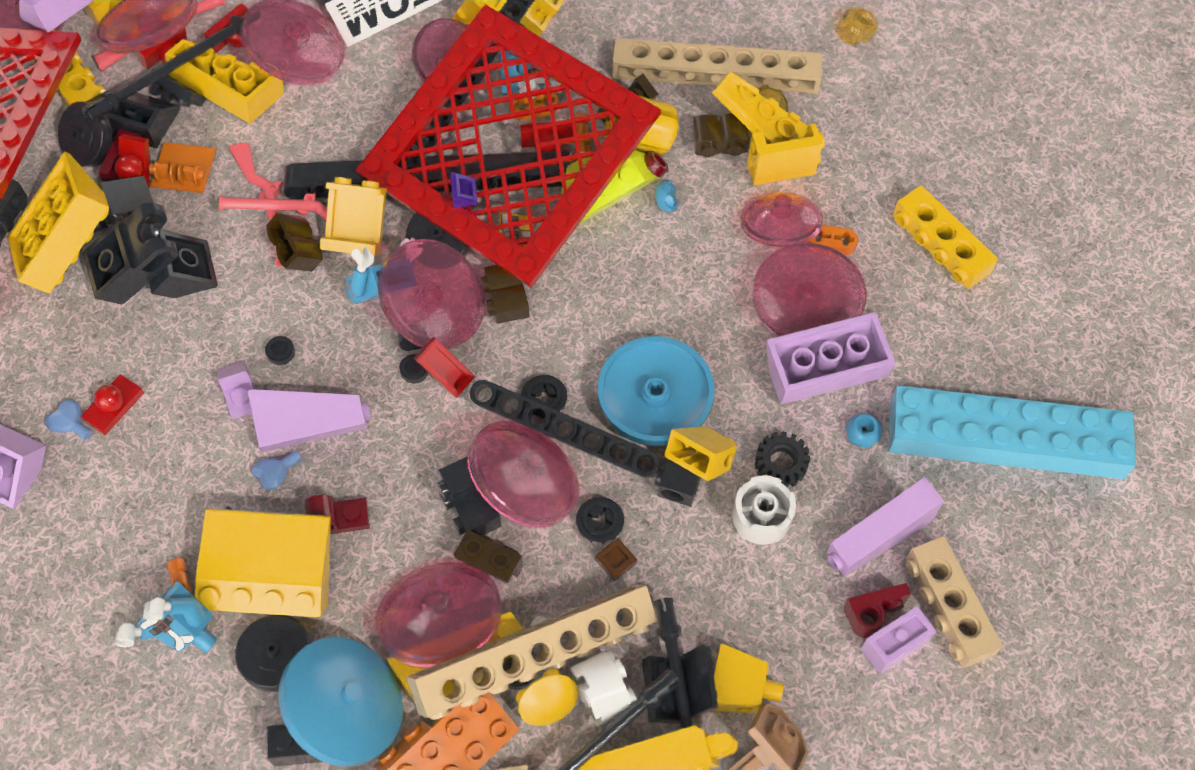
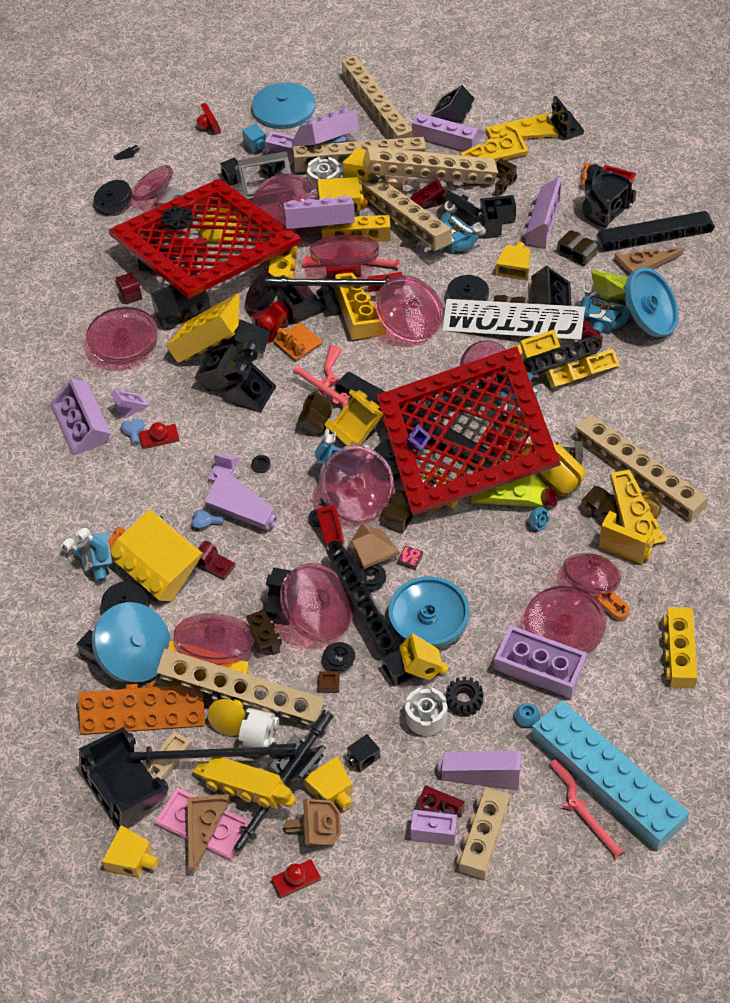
camera: 45 degrees right, 10 degrees down
none -> lavender slope [110,389,149,419]
none -> black brick [346,734,381,772]
none -> medium nougat slope [348,523,400,569]
none -> tile [398,545,423,570]
none -> coral piece [550,758,625,860]

